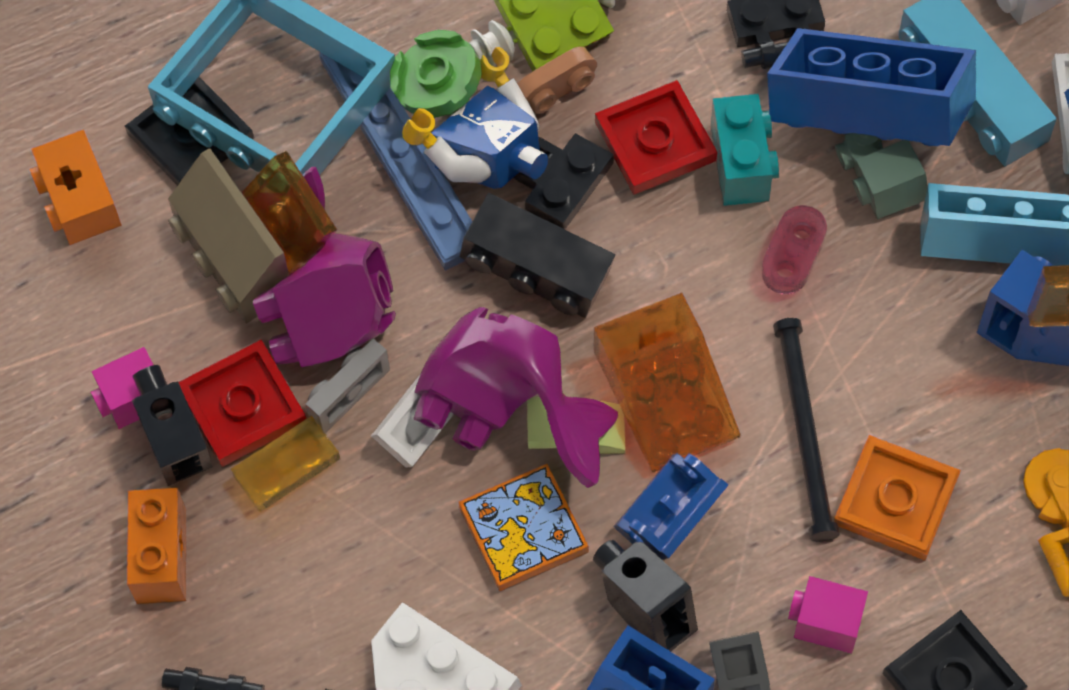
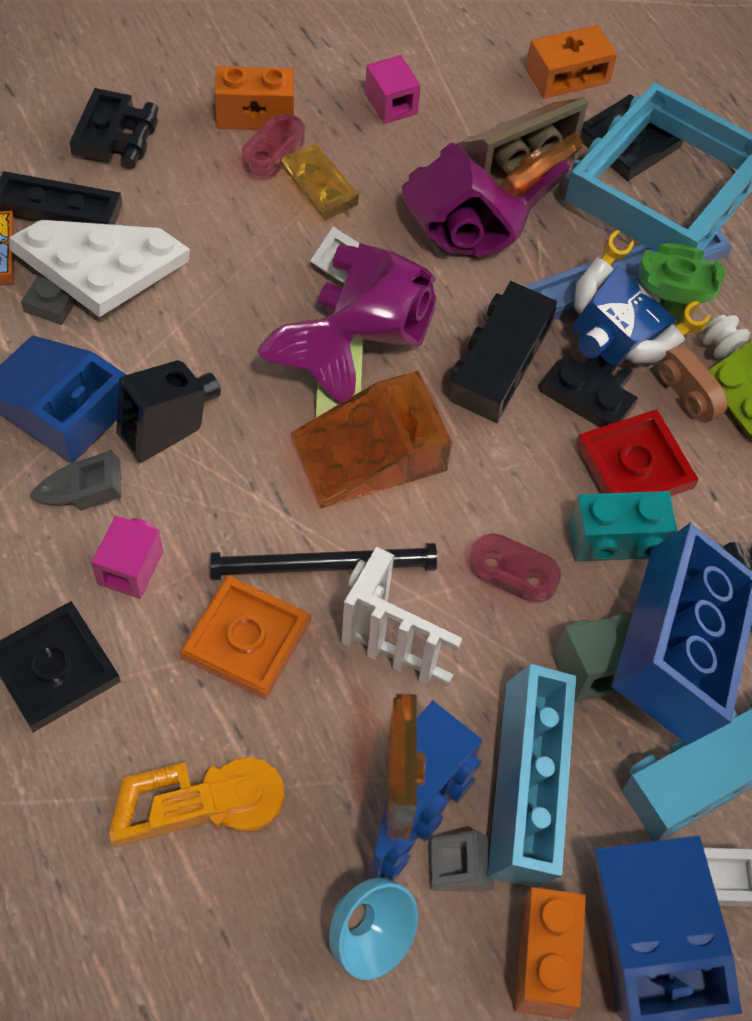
camera: 85 degrees right, 5 degrees down
black torso [132,365,213,486] -> none
red plate [178,339,308,467] -> none
light grey plate [305,339,390,435] -> none
tile [458,464,589,592] -> none
blue hinge [613,453,728,560] -> none
none -> clear pink plate [242,114,305,177]
none -> white plate [341,547,463,686]

